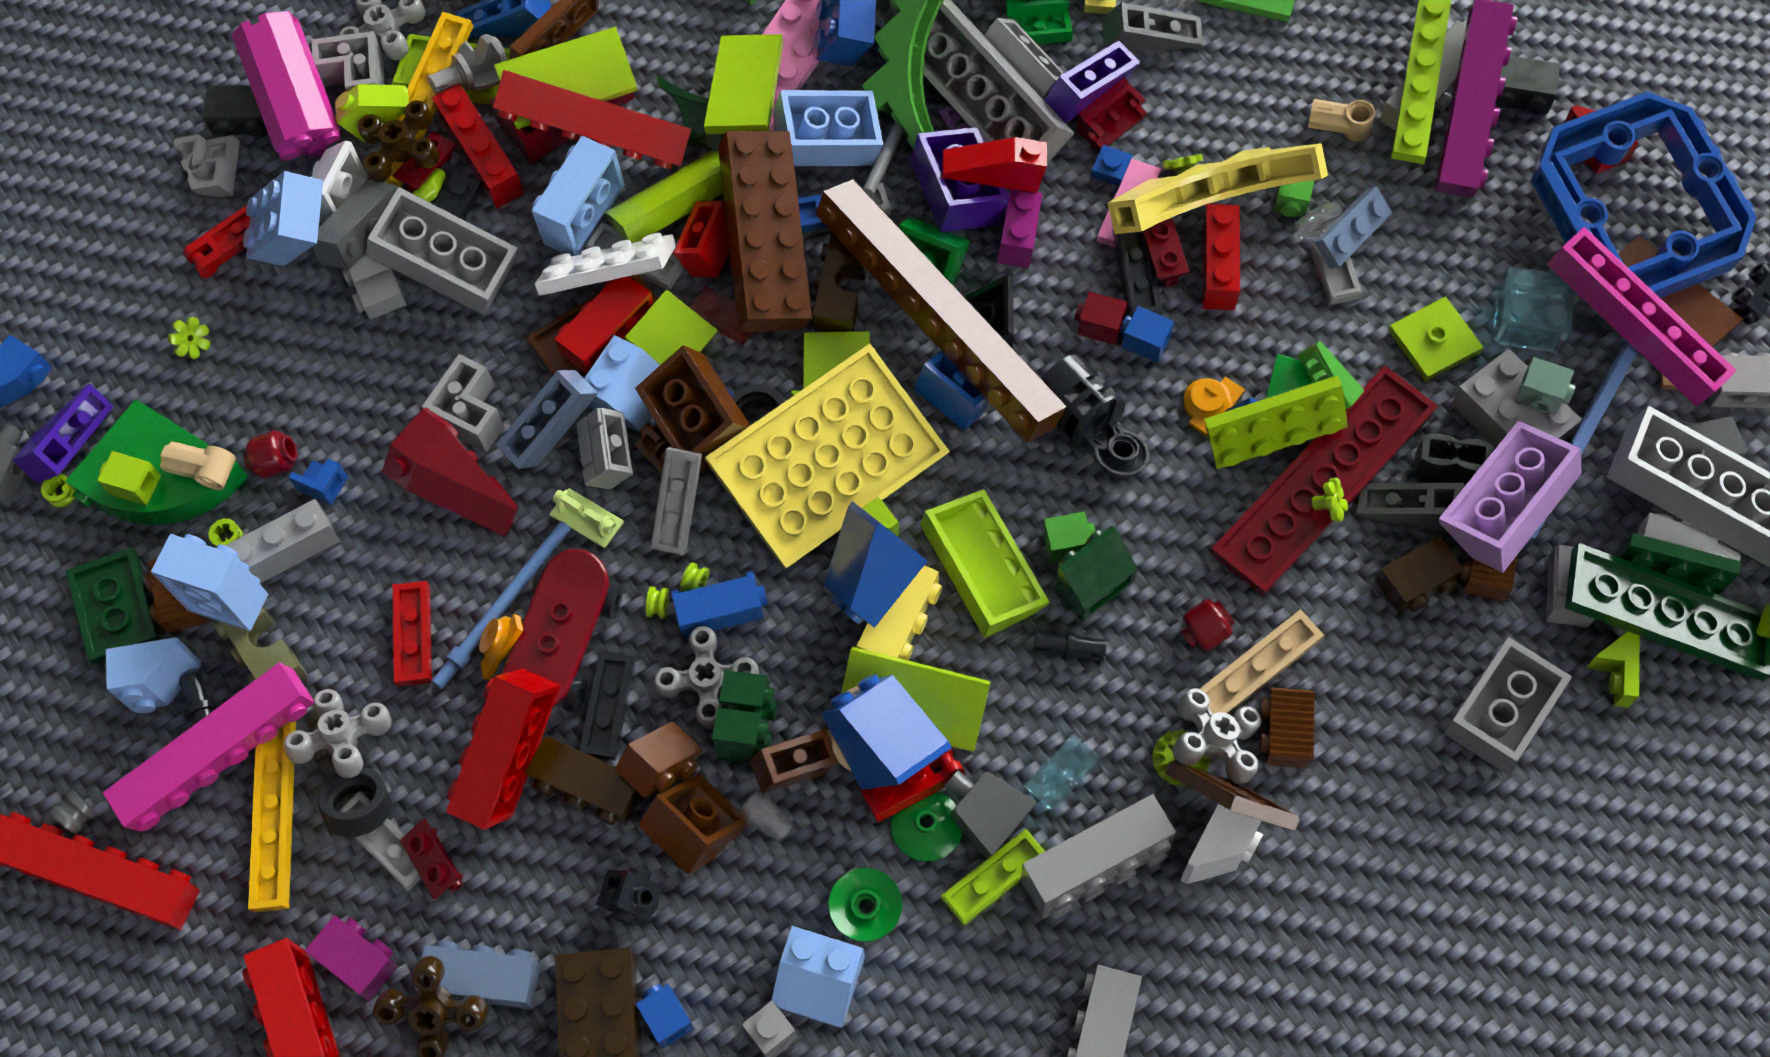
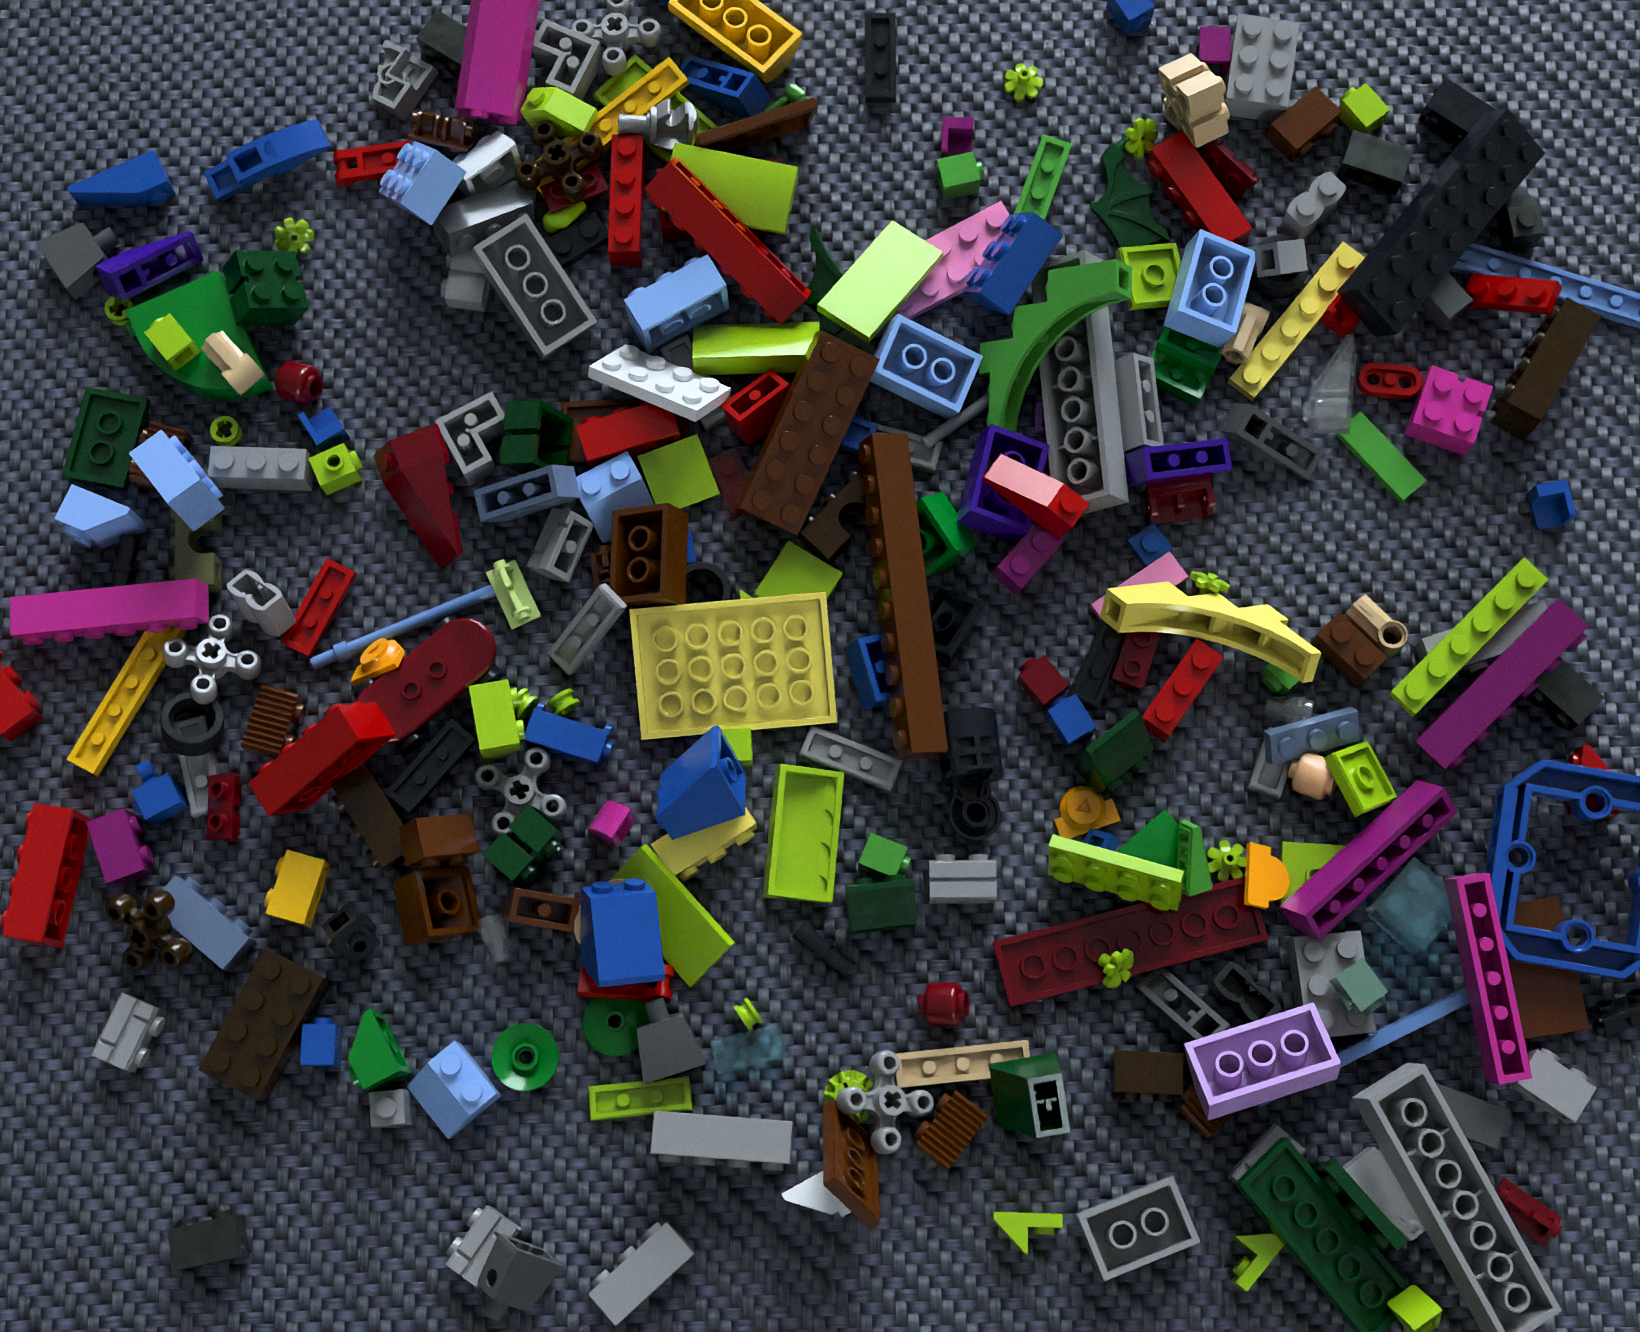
camera: 30 degrees right, 10 degrees up
none -> blue brick [132,760,190,825]
none -> blue slope [203,119,331,202]
none -> dark green piece [222,250,309,325]
none -> light grey brick [227,570,296,637]
none -> reddish brown brick [241,685,307,760]
none -> yellow brick [264,850,331,928]
none -> lime brick [308,443,363,495]
none -> green slope [348,1009,412,1092]
none -> reddish brown hinge [407,110,486,153]
none -> lime slope [469,679,526,764]
none -> dark green piece [500,400,574,475]
none -> dark pink slope [587,800,636,848]
none -> lime bush [733,997,764,1032]
none -> light grey tile [799,725,903,792]
none -> light grey brick [928,854,997,904]
none -> dark green slope [988,1052,1070,1138]
none -> lime slope [991,1212,1063,1255]
none -> dark green slope [1073,709,1154,796]
none -> lime plant [1206,840,1246,882]
none -> light orange piece [1244,842,1290,909]
none -> magenta brick [1280,780,1457,941]
none -> light nougat head [1288,752,1337,800]
none -> reddish brown brick [1310,612,1388,688]
none -> lime plate [1324,741,1398,817]

